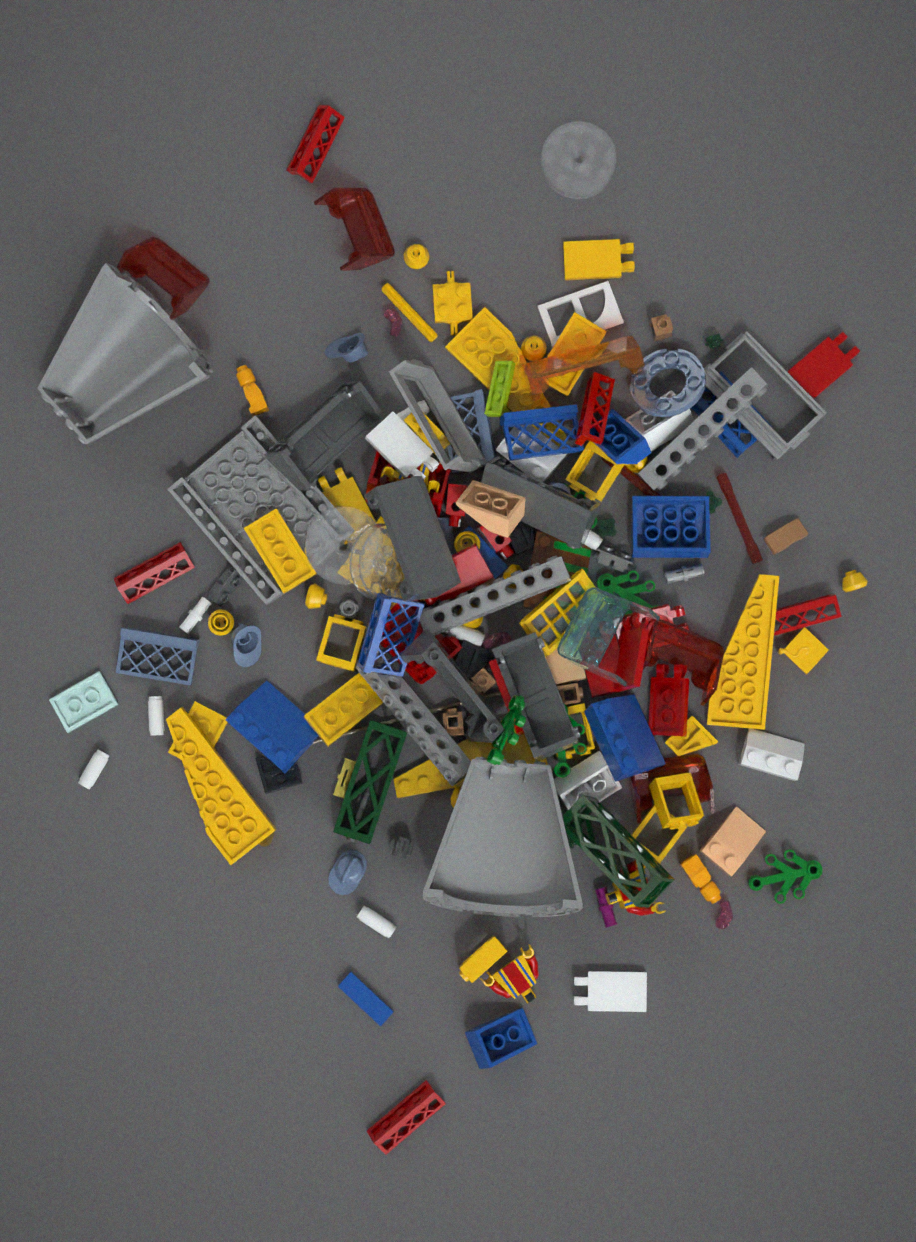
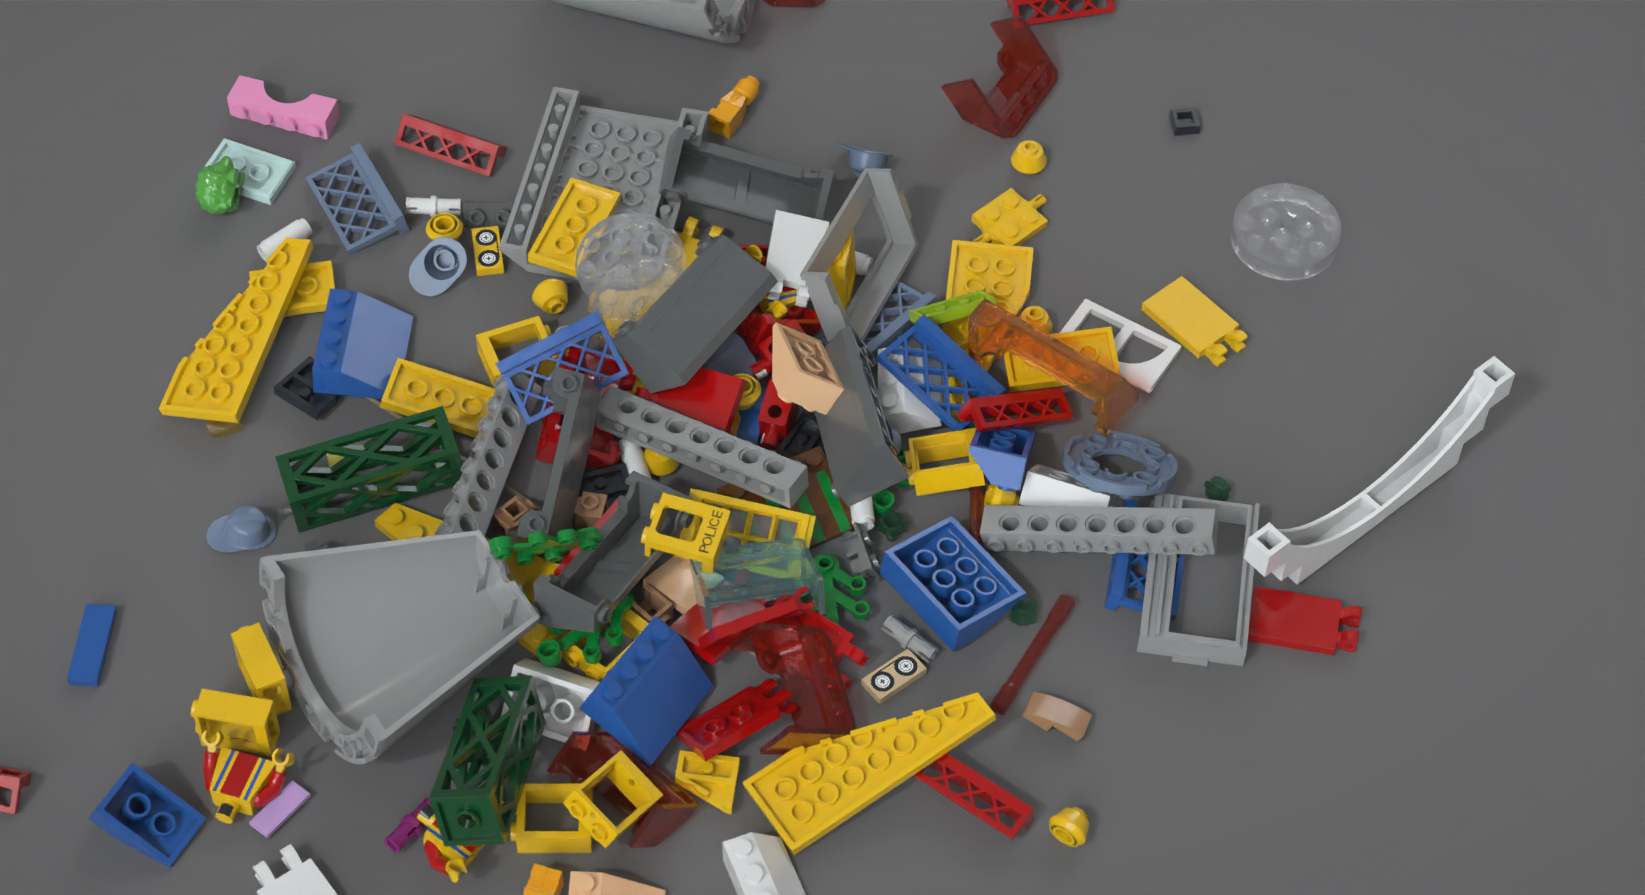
camera: 50 degrees right, 30 degrees down
white piece [78,749,109,789] -> none
white piece [357,906,396,938] -> none
yellow axle [381,283,438,342] -> none
clear pink arm [384,308,402,337] -> none
medium nougat window [649,314,673,341] -> none
yellow hat [777,627,829,674] -> none
none -> bright green animal [195,156,245,214]
none -> bright pink arch [227,75,340,140]
none -> yellow window [230,622,292,715]
none -> lavender piece [249,780,311,839]
none -> tile [471,226,504,276]
none -> yellow window [641,493,731,574]
none -> tile [861,649,927,705]
none -> black tile [1169,108,1201,136]
none -> white arch [1244,356,1515,585]

